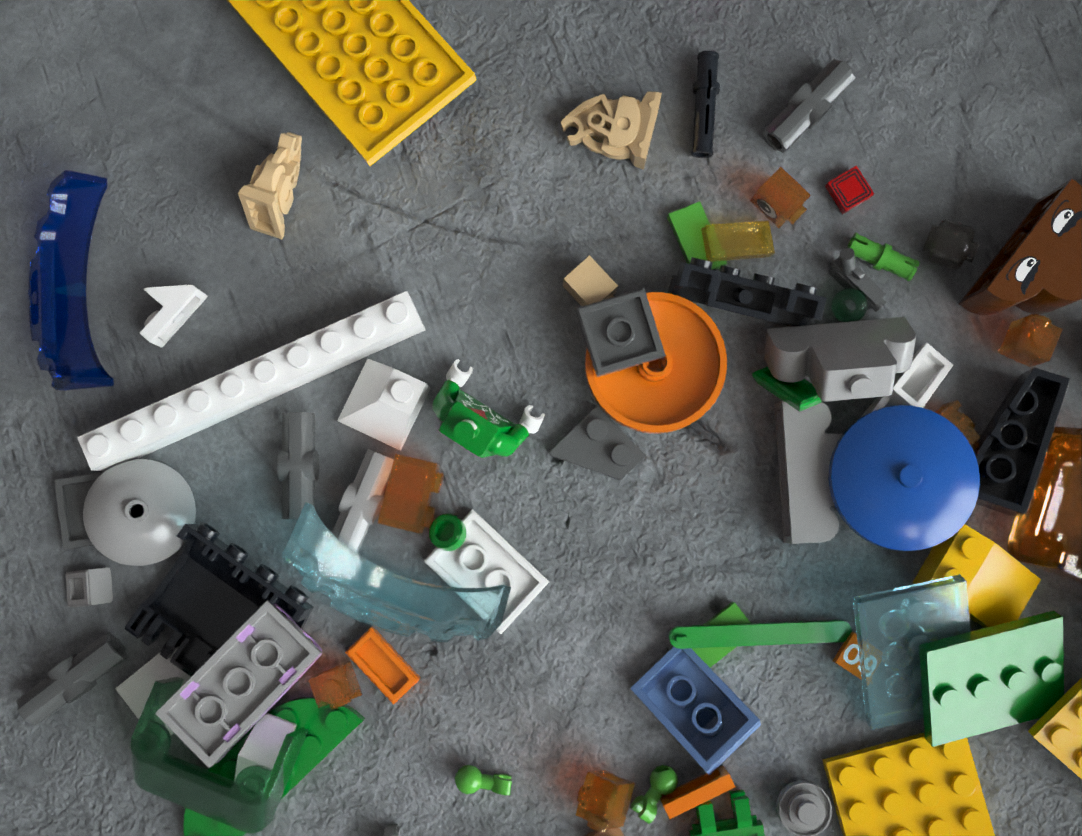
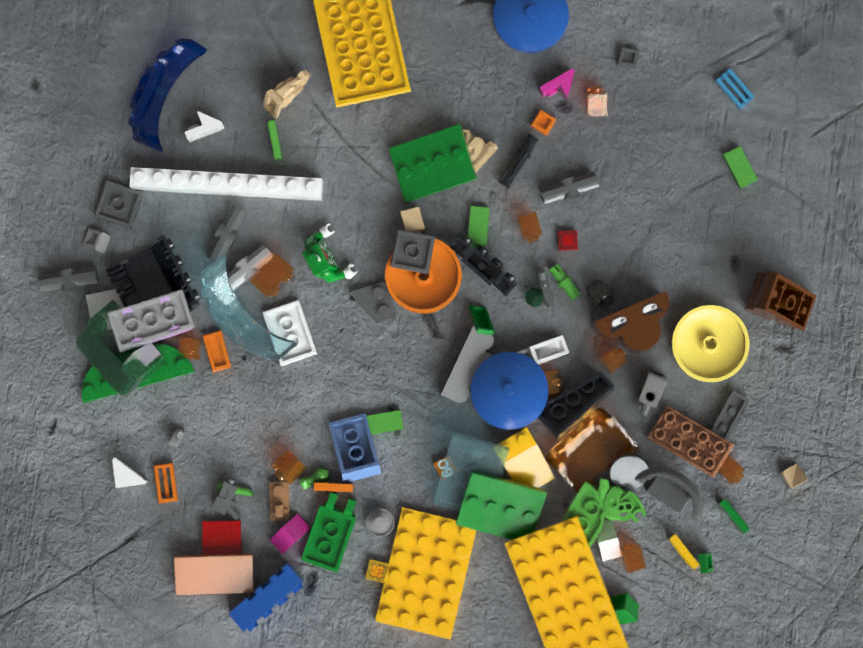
camera: 30 degrees right, 0 degrees up
light grey dish [83,459,196,566] -> none
white slope [337,359,431,451] -> none
green tile [429,514,467,551] -> none
bright green arm [454,765,512,795] -> none
green piece [668,620,852,649] -> none
clear yellow tile [701,221,775,262] -> none
light grey brick [764,317,916,401] -> none
none -> bright green tile [267,120,283,161]
none -> green plate [389,124,477,203]
none -> orange tile [530,109,557,136]

